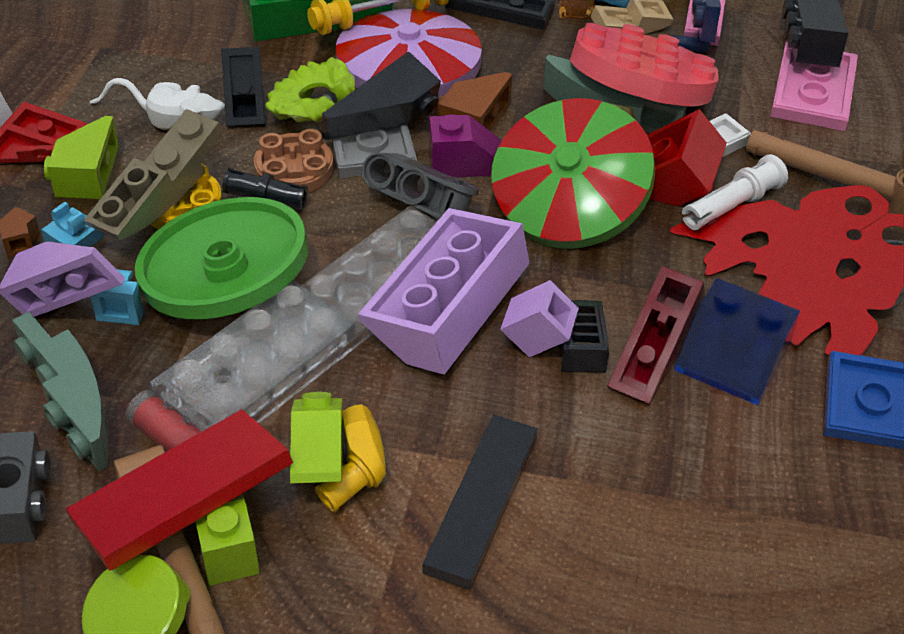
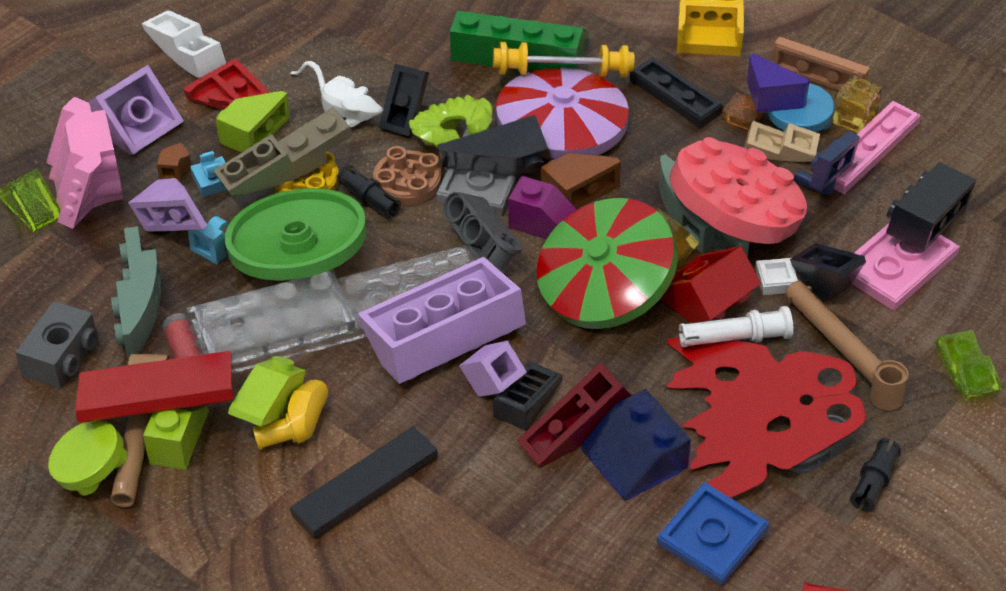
camera: 30 degrees right, 0 degrees up
none -> black slope [790,243,866,303]

